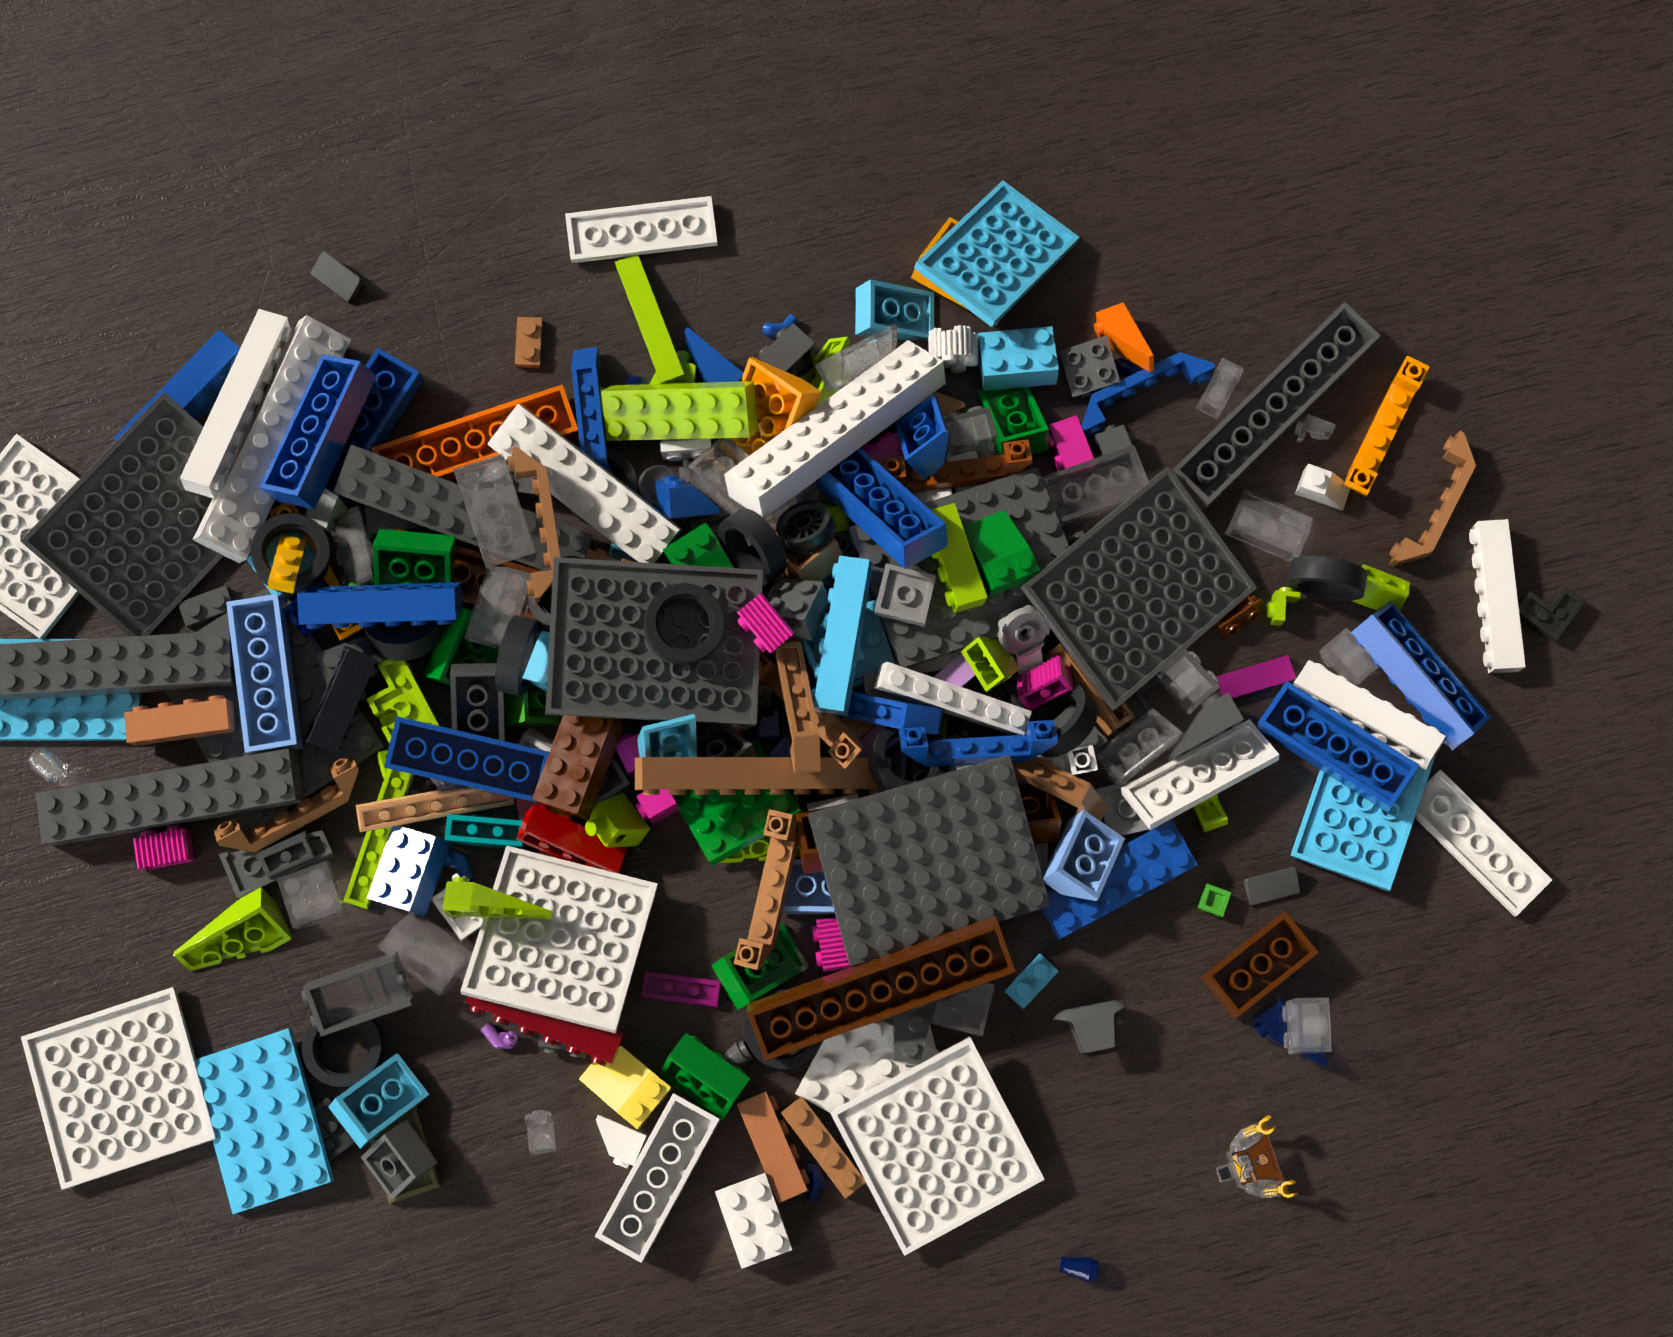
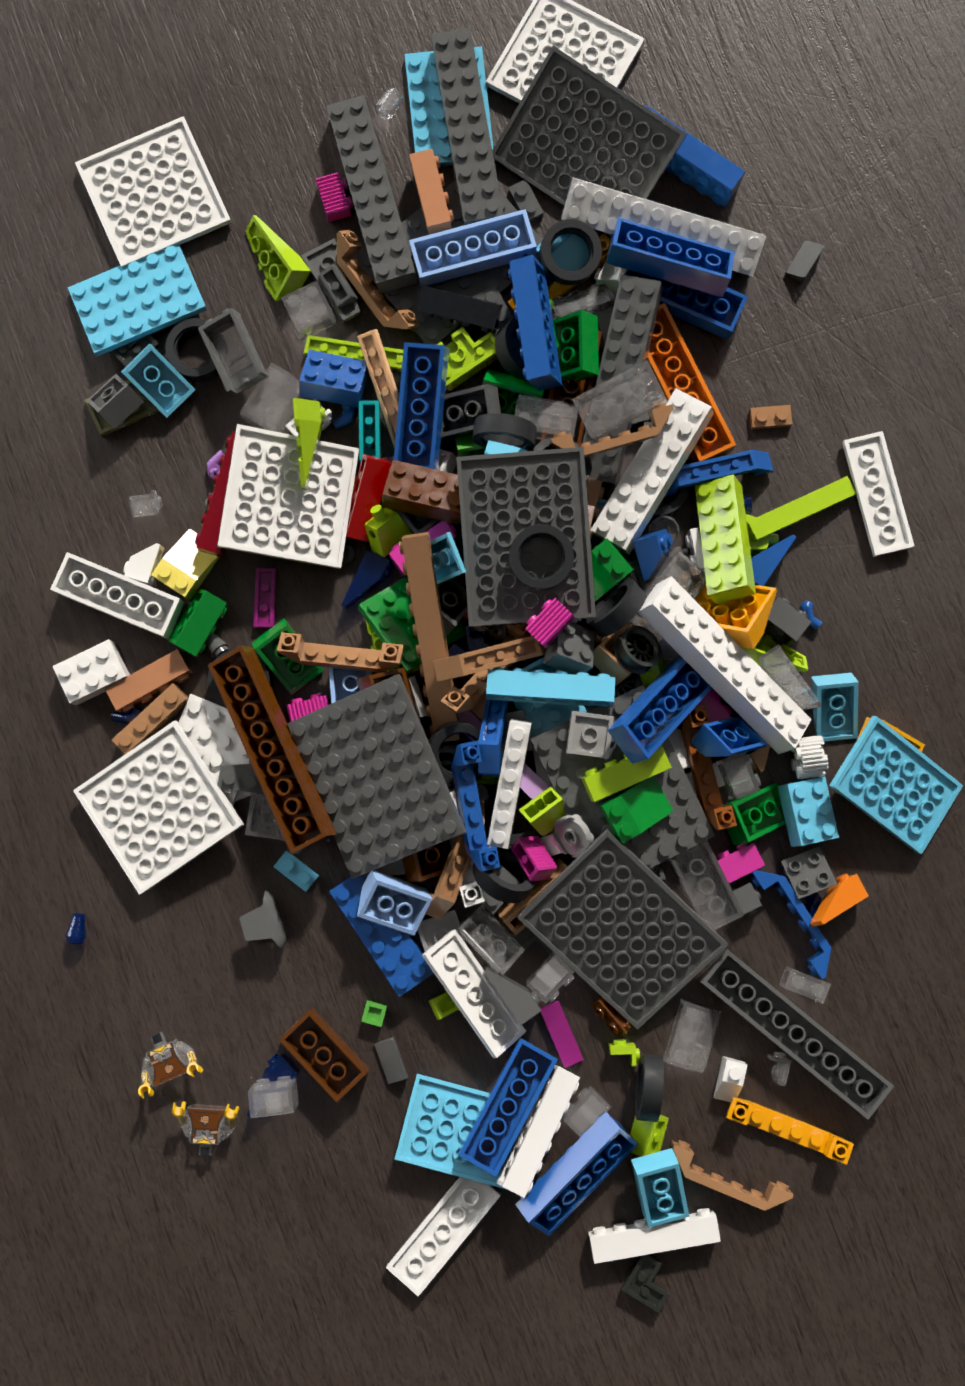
camera: 85 degrees right, 5 degrees up
white brick [180,309,292,498] -> none
yellow plate [267,535,306,594] -> none
none -> torso [172,1101,239,1156]
none -> clear blue slope [341,550,392,610]
none -> medium azure brick [631,1148,689,1228]

